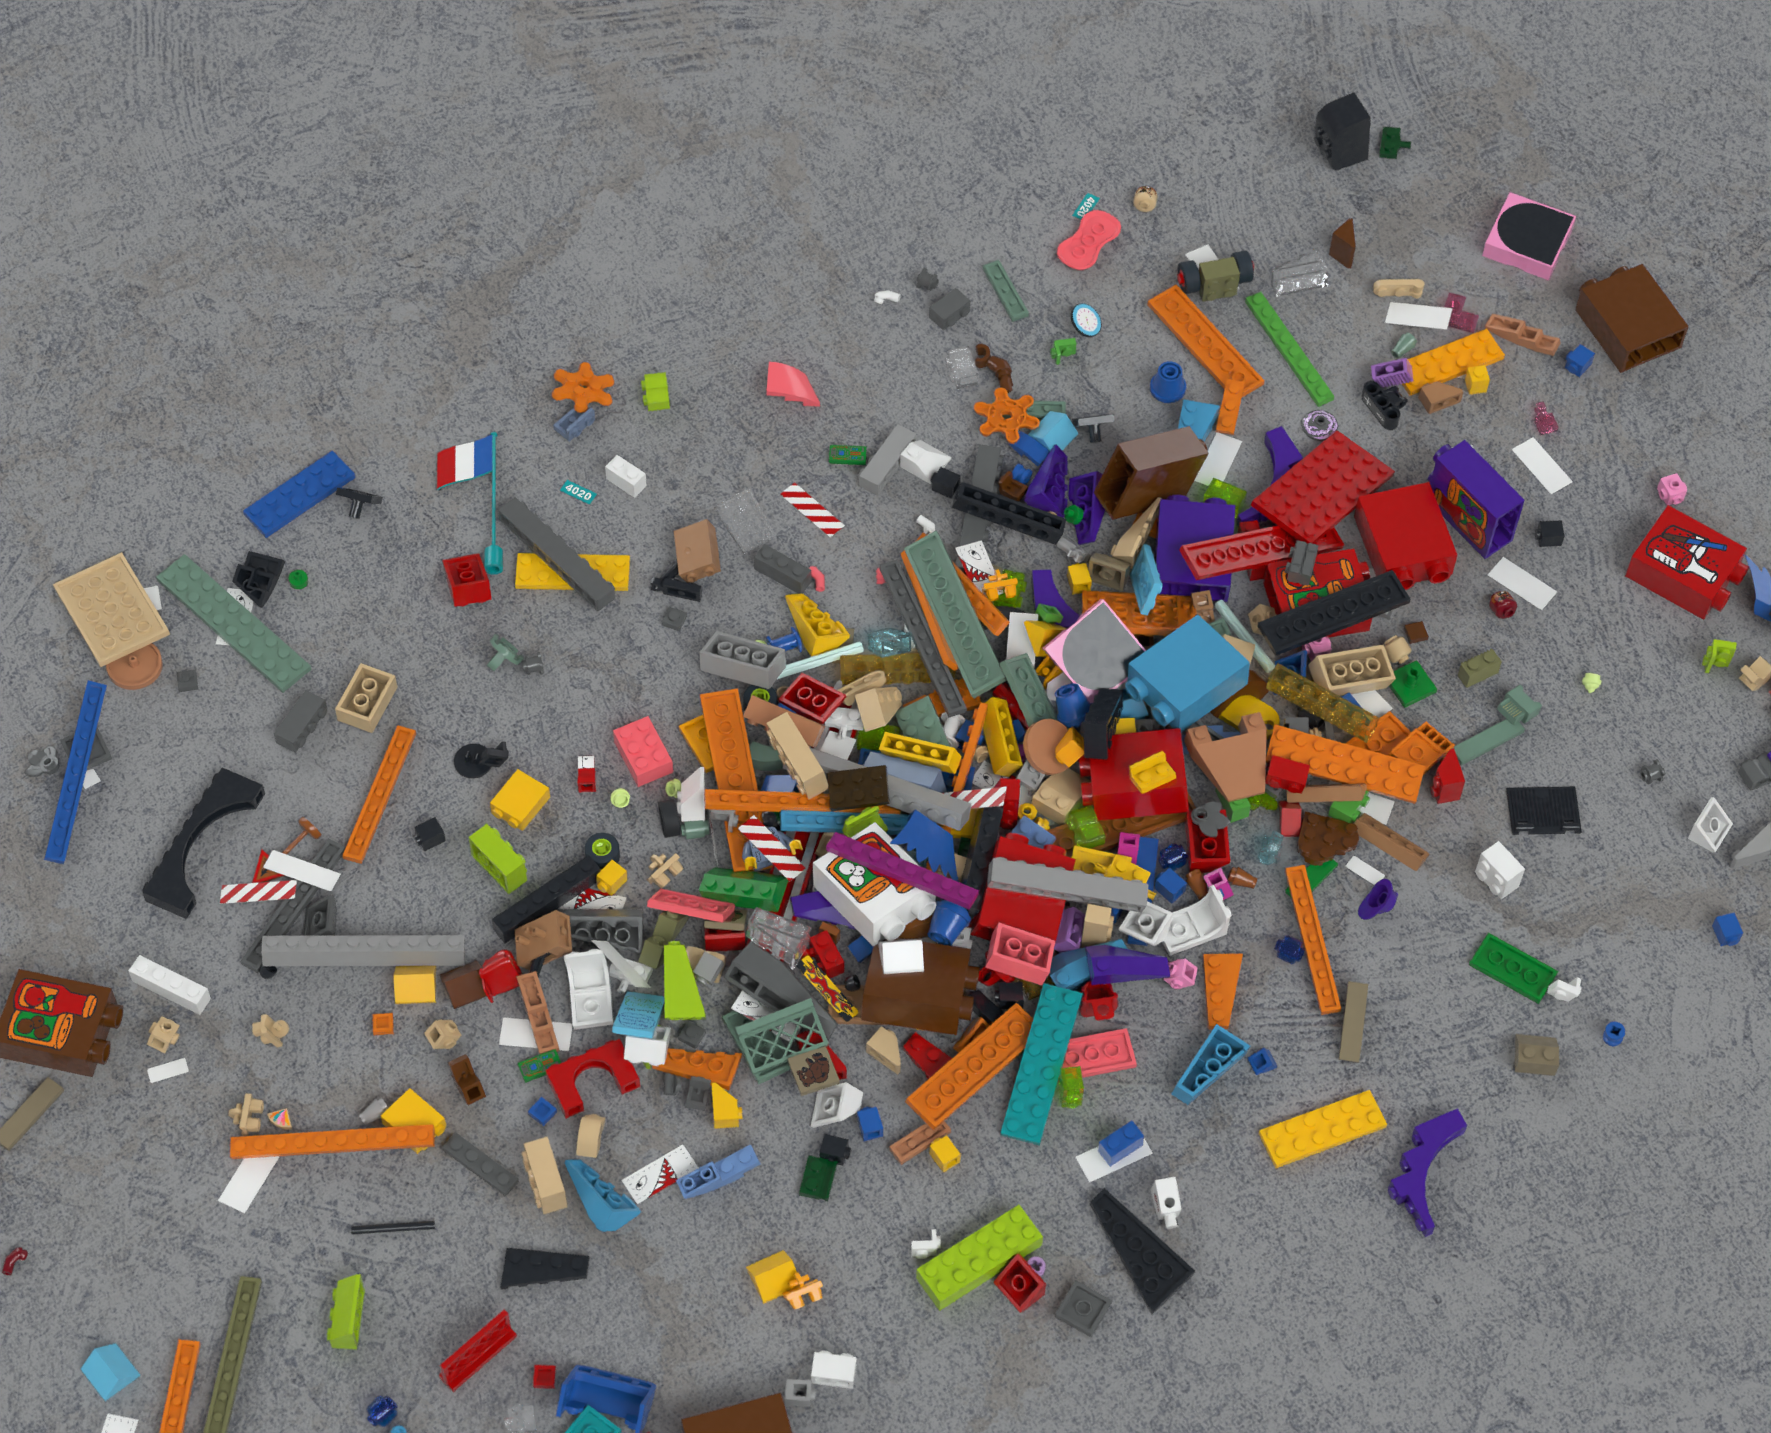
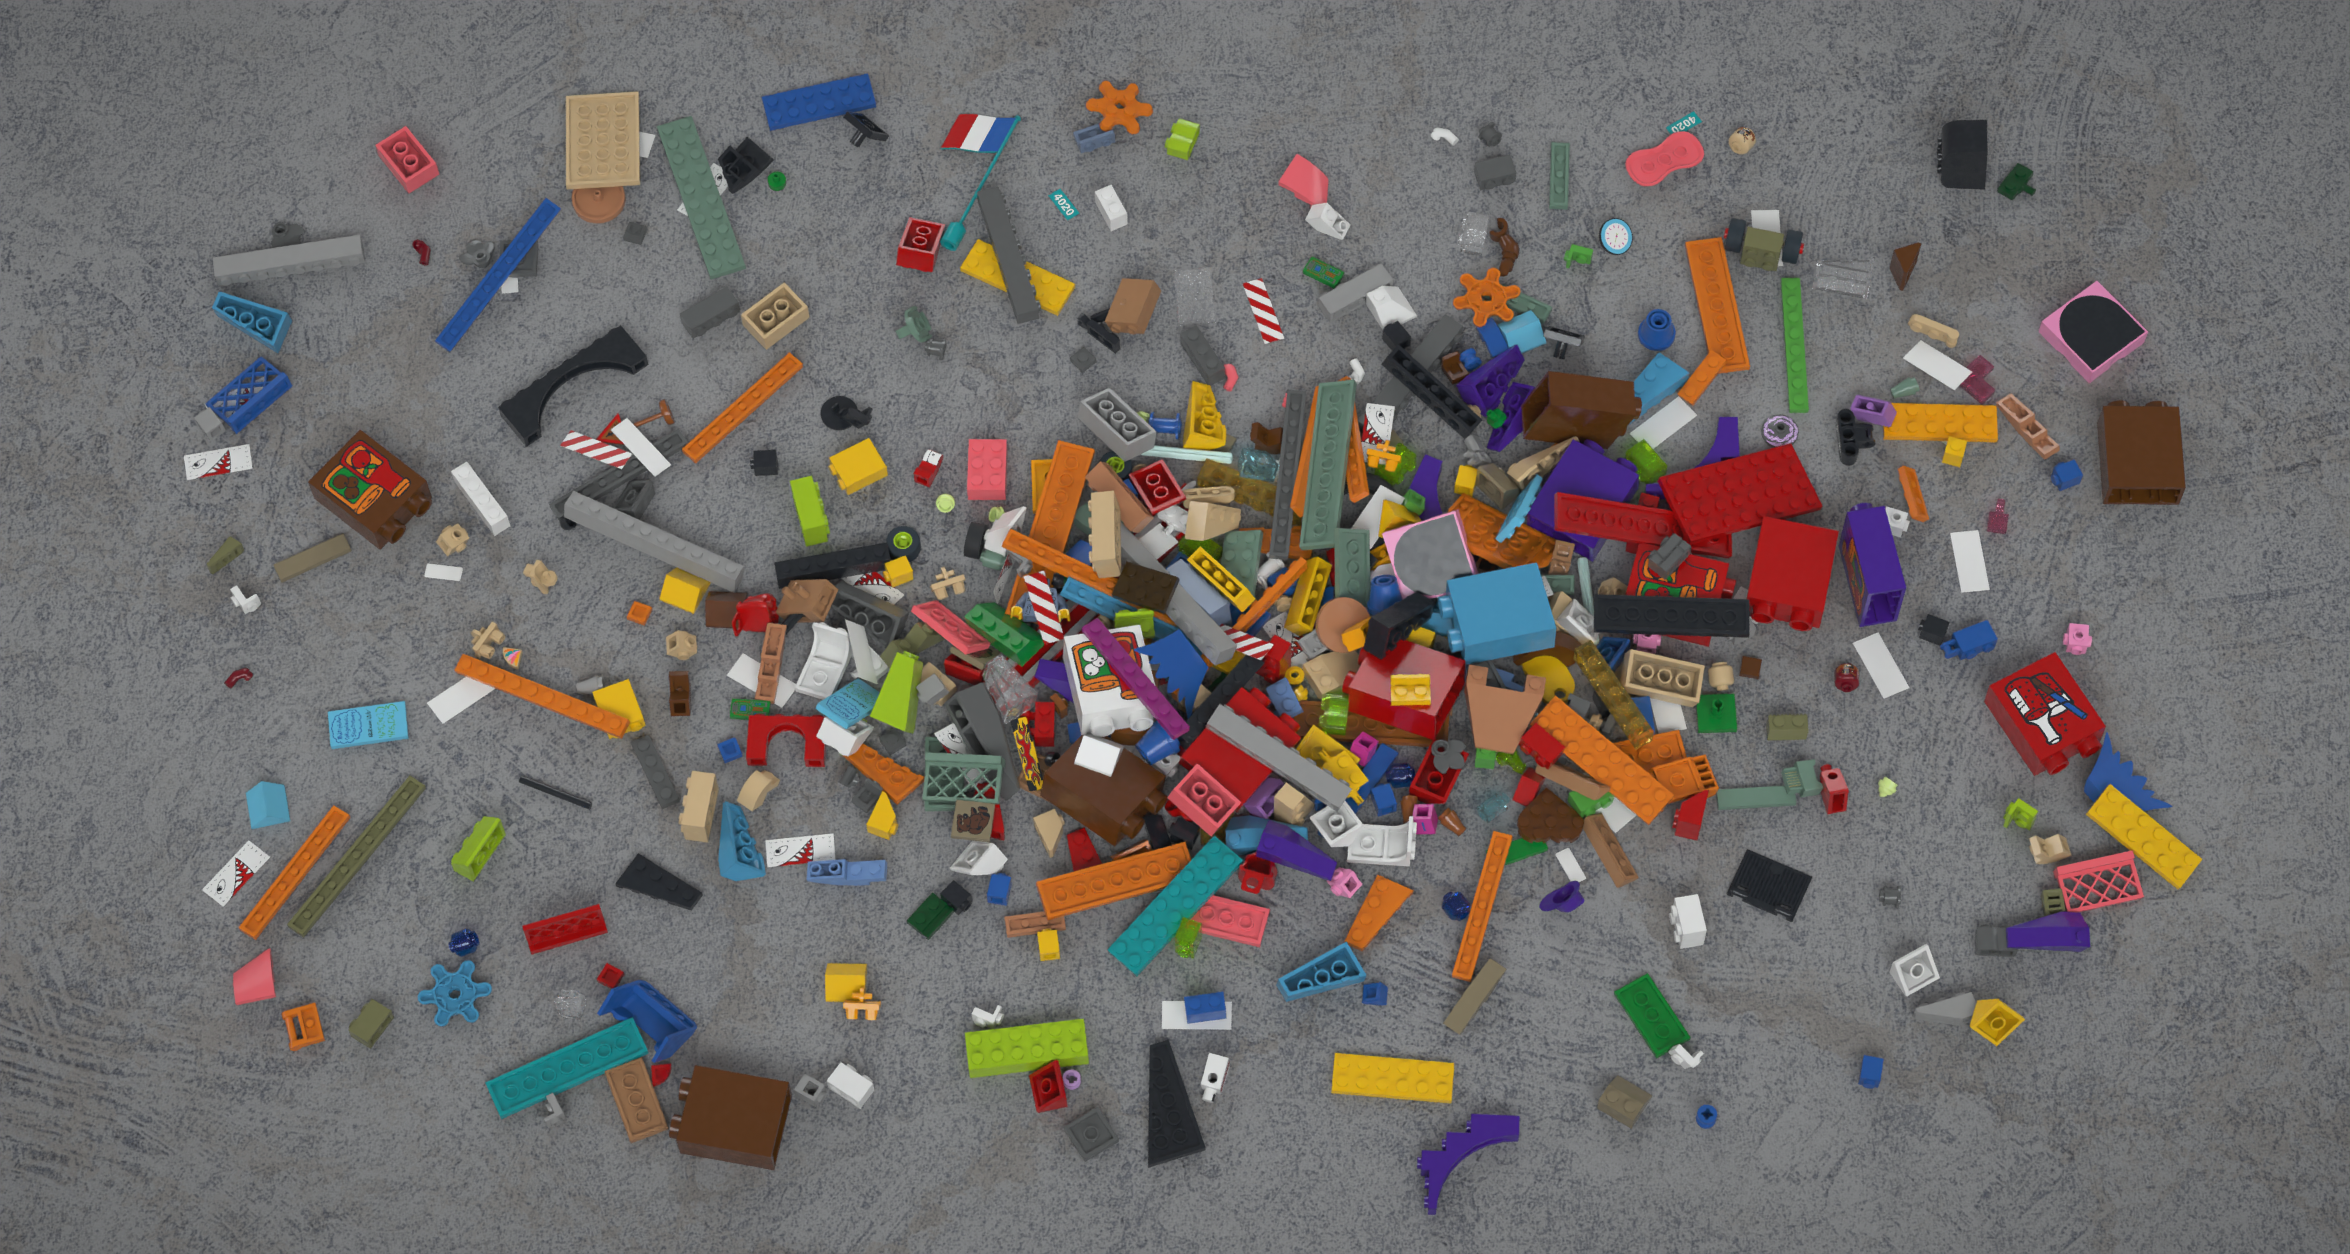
camera: 30 degrees right, 5 degrees up
medium nougat slope [1419,382,1463,414] -> none
none -> medium azure tile [328,701,409,749]
none -> reddish brown brick [1250,422,1283,454]
none -> white slope [1305,203,1351,240]
none -> white slope [1556,598,1599,646]
none -> red torso [1819,764,1849,815]
none -> orange plate [1898,466,1929,522]
none -> blue brick [1940,620,1998,660]

